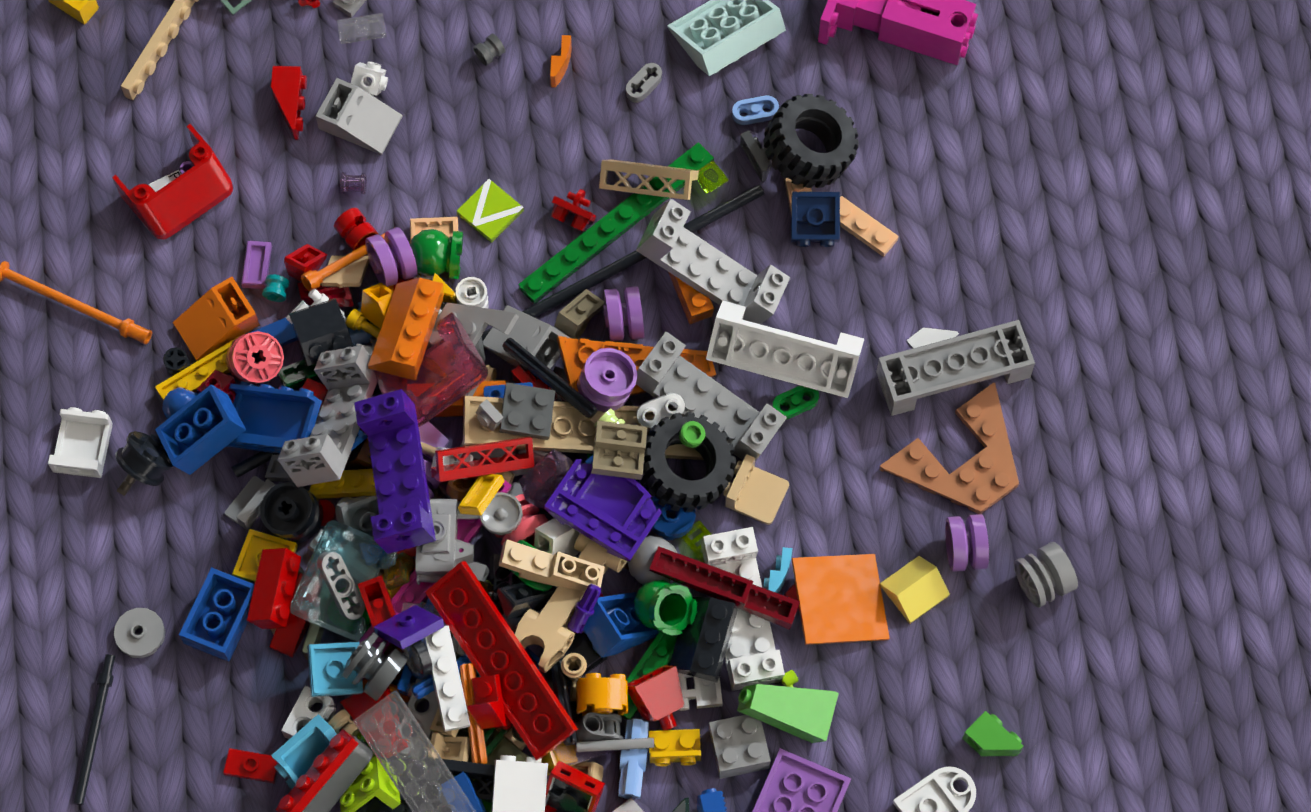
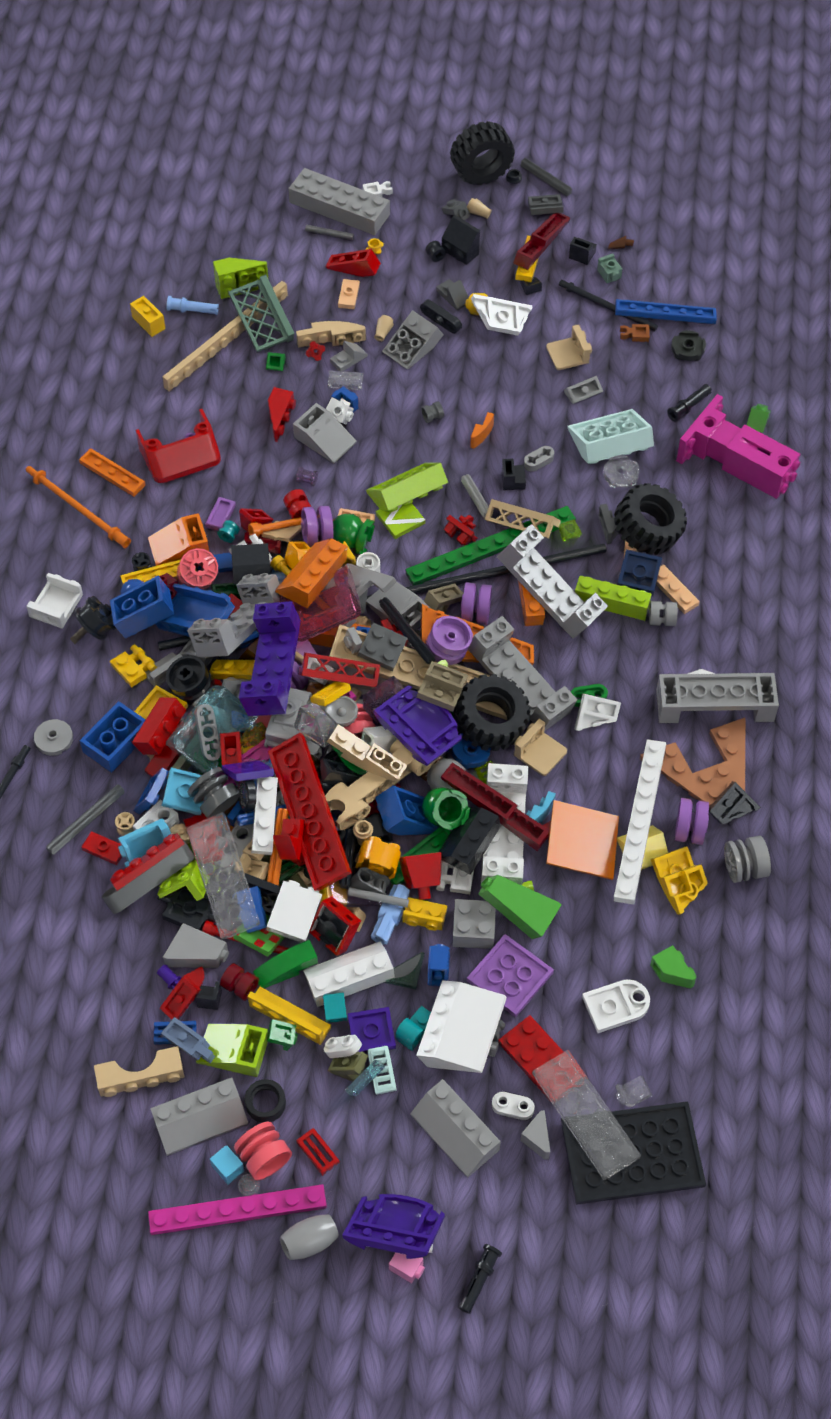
camera: 15 degrees right, 10 degrees down
dark purple axle [567,584,601,633] -> none
white plate [637,393,685,428] -> none
bright green tile [679,421,705,448] -> none
white plate [706,301,864,398] -> none
light blue plate [732,95,779,125] -> none
none -> dark grey axle [46,784,125,855]
none -> orange plate [79,448,146,497]
none -> yellow plate [110,644,157,688]
none -> tan wheel [115,812,135,836]
none -> blue plate [133,767,169,815]
none -> green slope [266,352,286,371]
none -> clear slope [293,703,338,747]
none -> blue bracket [331,386,359,412]
none -> lime slope [366,463,448,512]
none -> light grey axle [461,474,489,518]
none -> black piece [501,458,526,490]
none -> white wing [574,694,621,731]
none -> lime brick [575,576,652,621]
none -> clear plate [603,455,640,488]
none -> white plate [614,740,666,905]
none -> light grey wheel [649,601,678,626]
none -> yellow slope [650,846,708,915]
none -> black wing [709,781,761,824]

